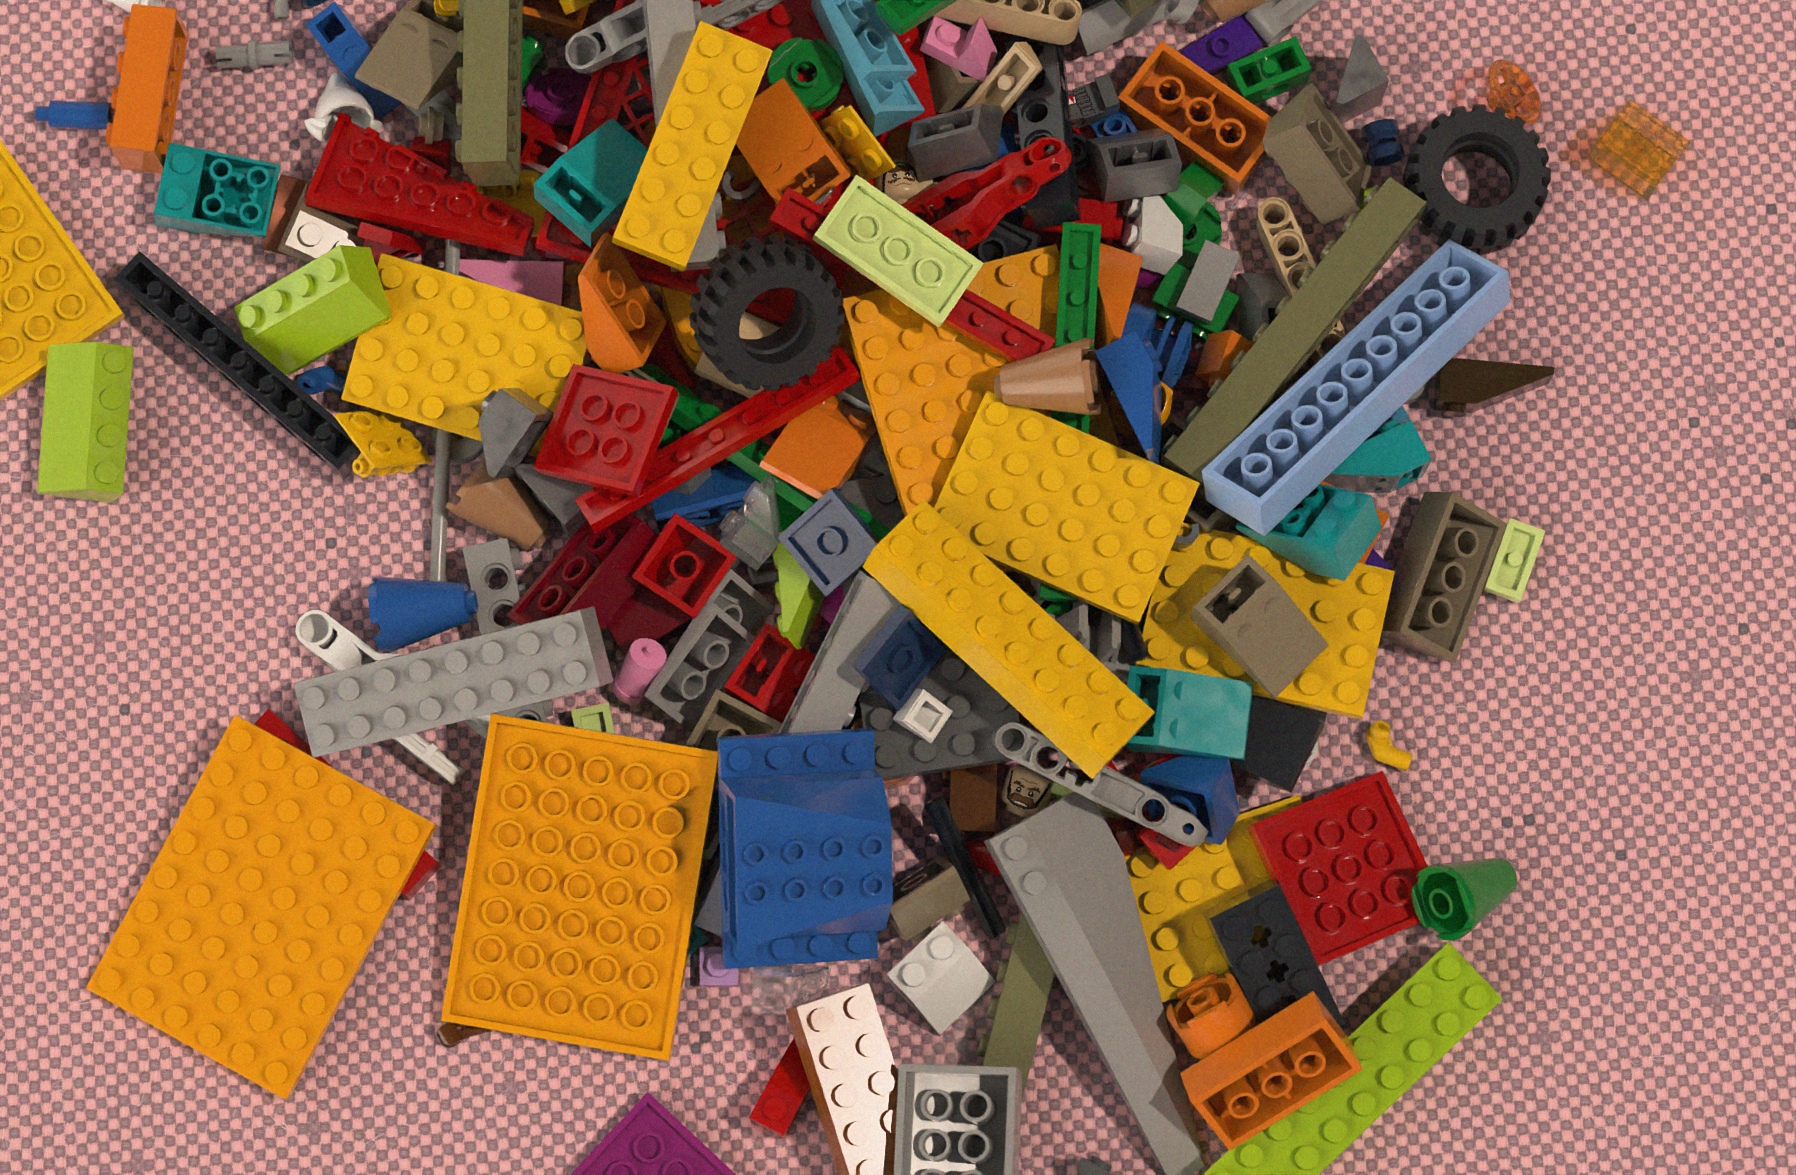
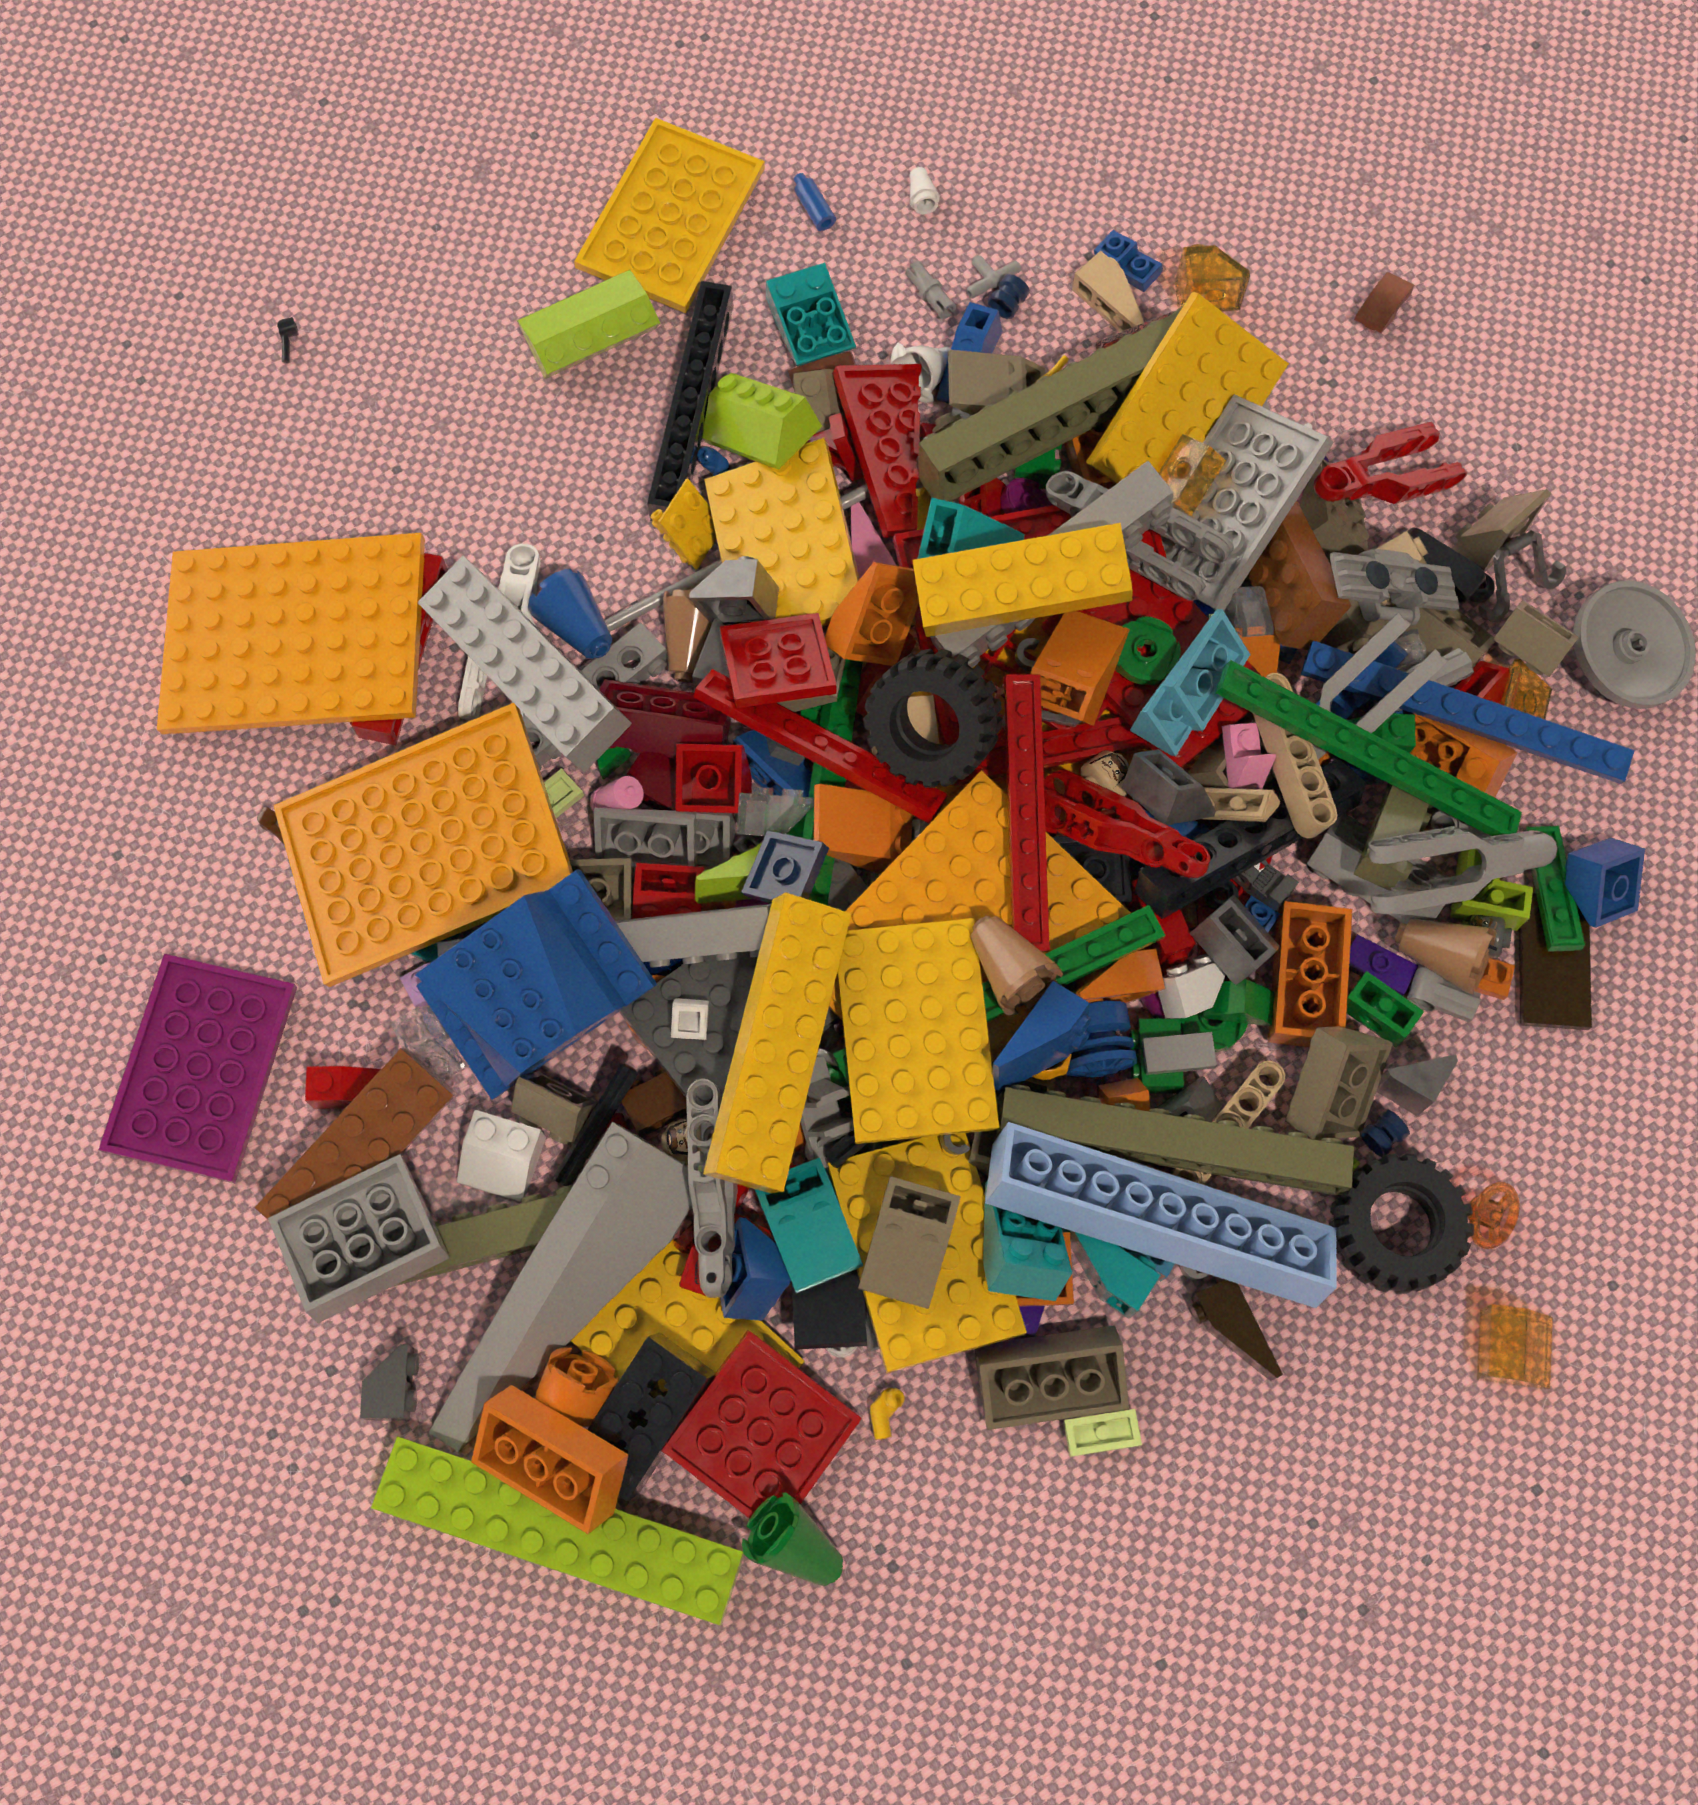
camera: 60 degrees right, 5 degrees down
orange brick [106,4,189,173] -> none
yellowish green plate [812,175,984,327] -> none
yellow hinge [817,104,896,181] -> none
dark blue plate [852,605,946,711] -> none

